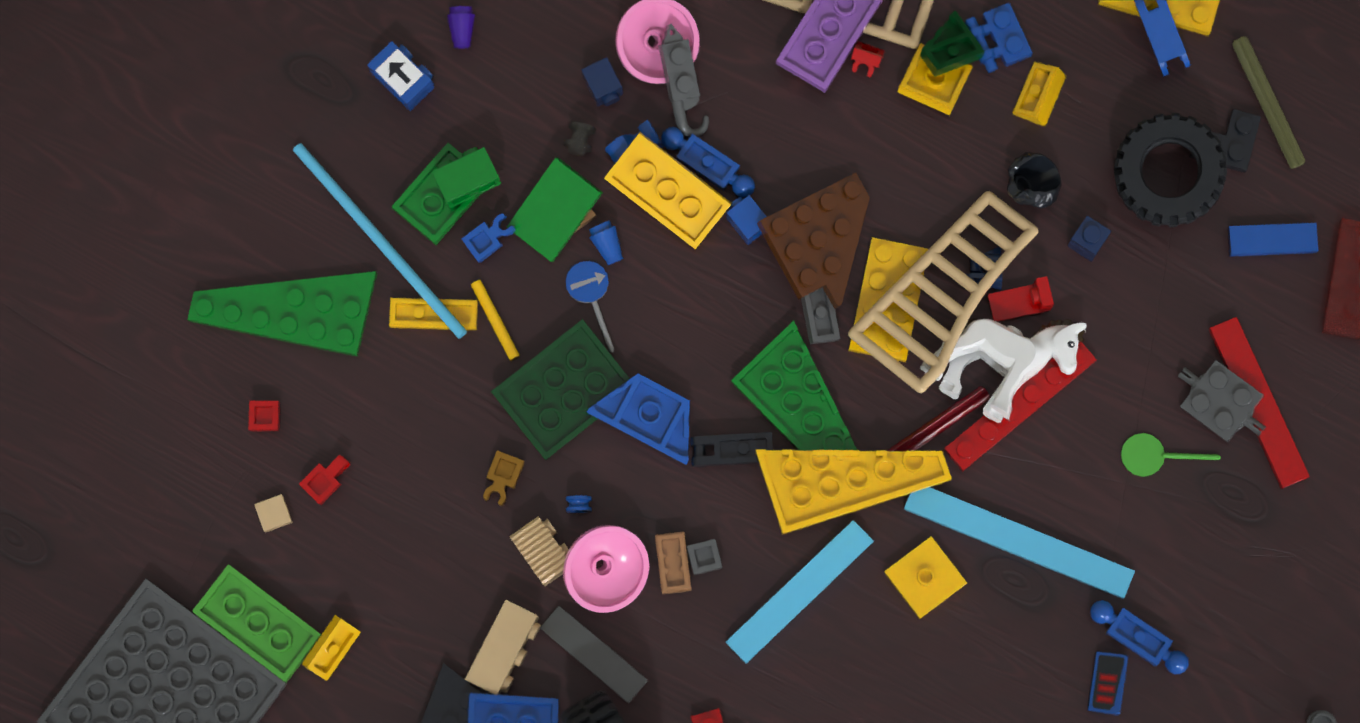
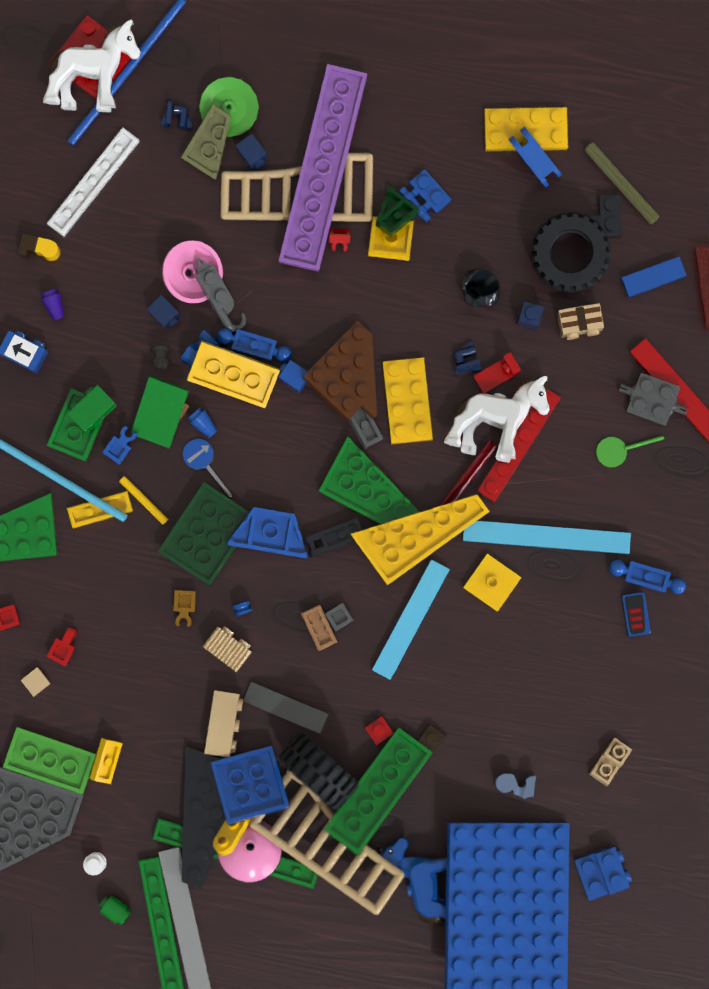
camera: 25 degrees left, 5 degrees up
bright pink dish [563,525,649,613] -> none
tan bar [848,191,1038,393] -> none
yellow slope [1013,62,1066,126] -> none
none -> brick [557,303,604,340]

